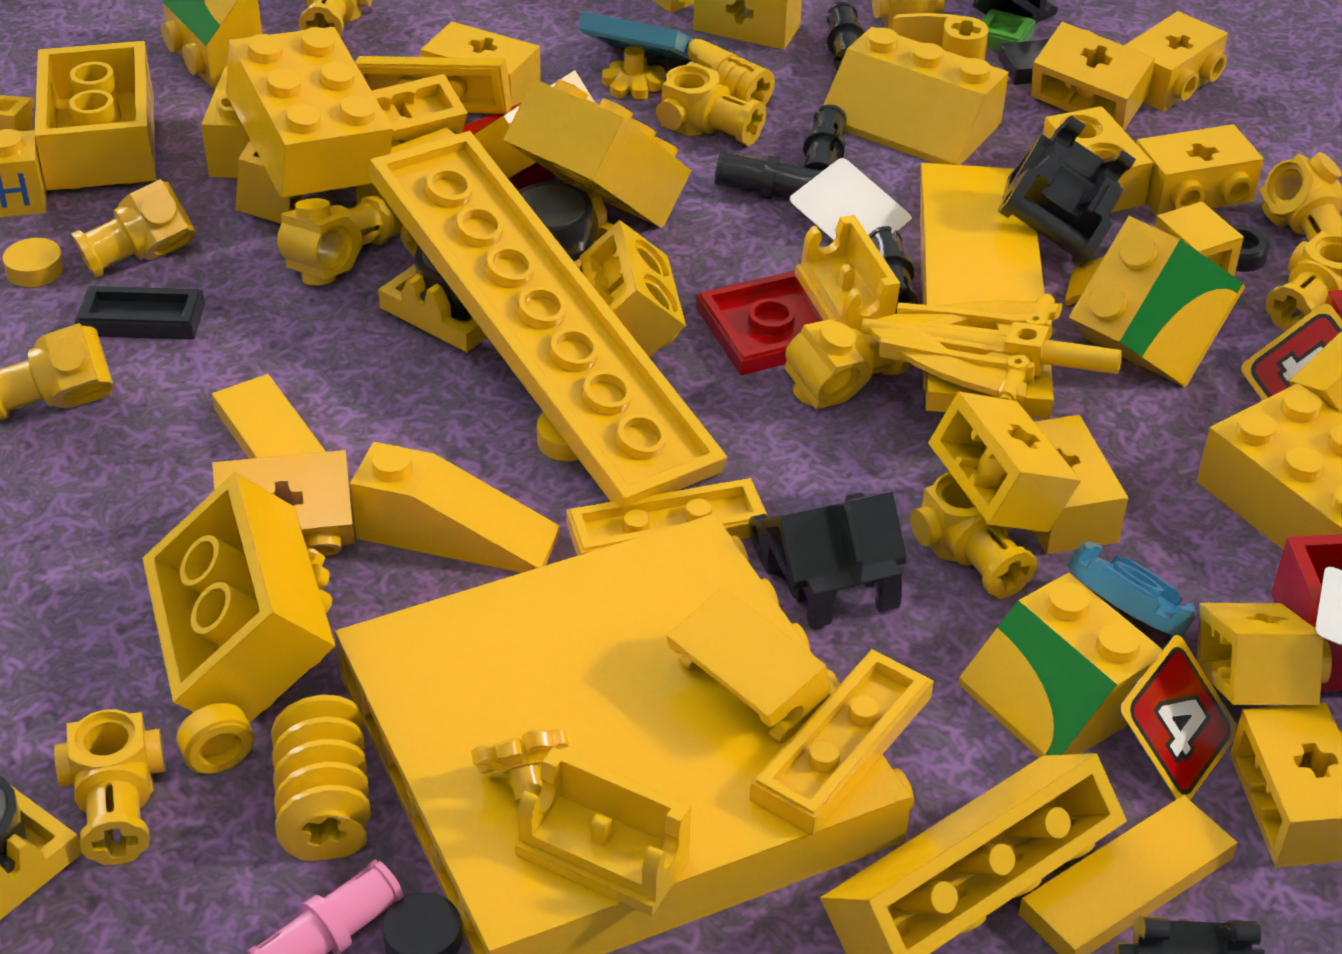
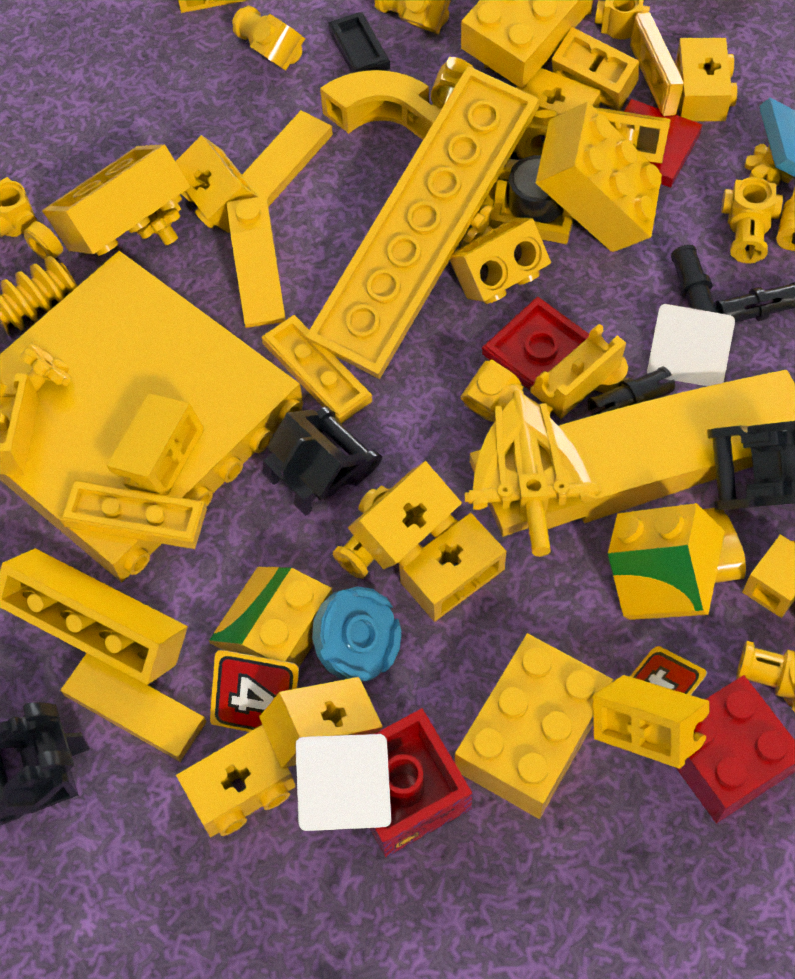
camera: 70 degrees right, 20 degrees up
none -> yellow arch [320,70,441,140]

